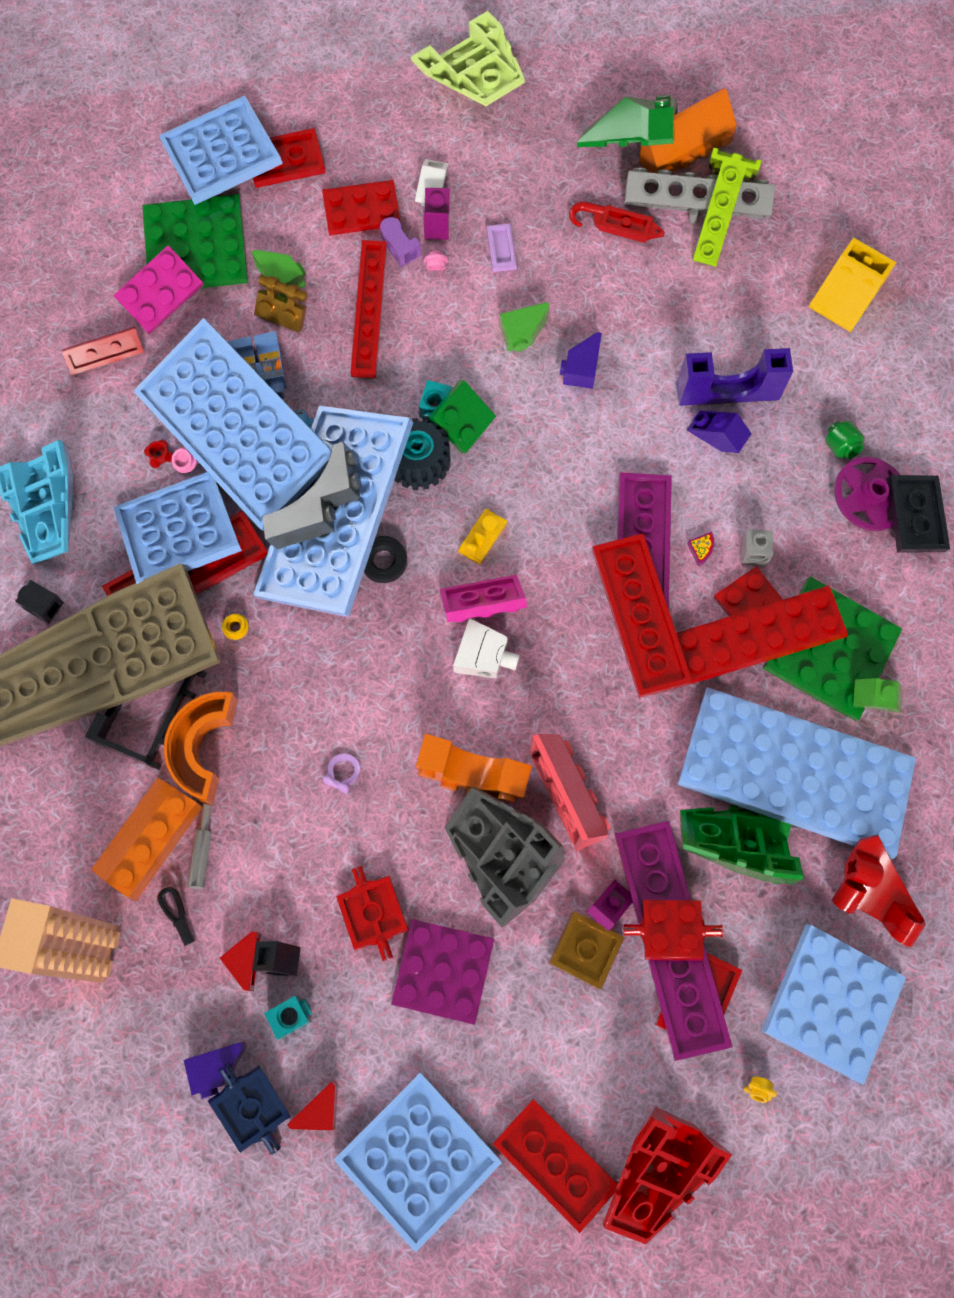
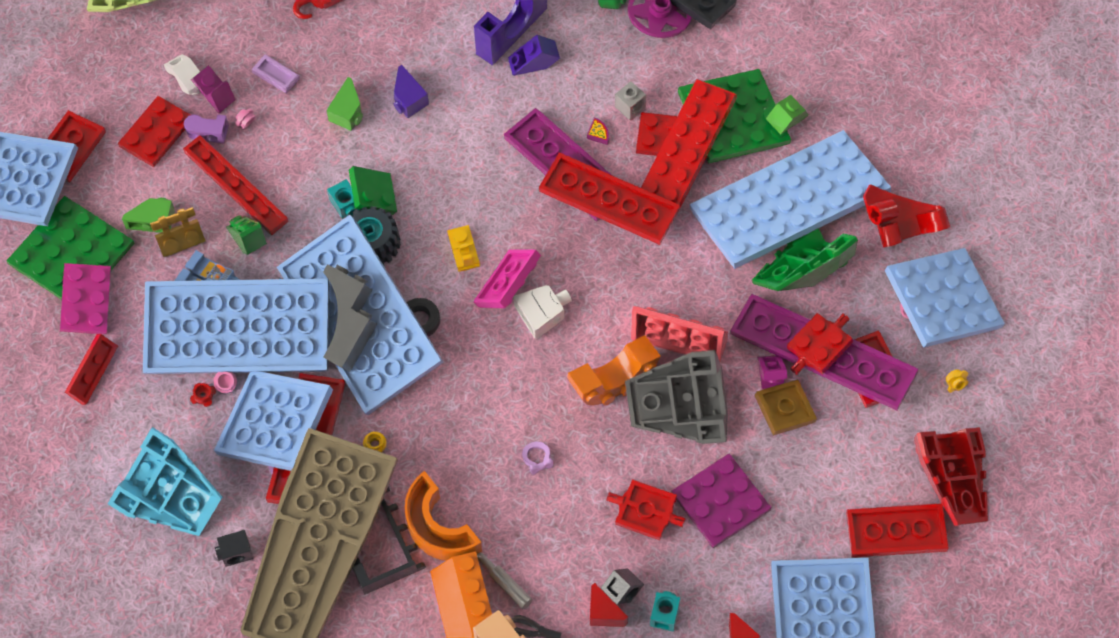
camera: 45 degrees left, 10 degrees down
none -> green slope [226,215,267,255]

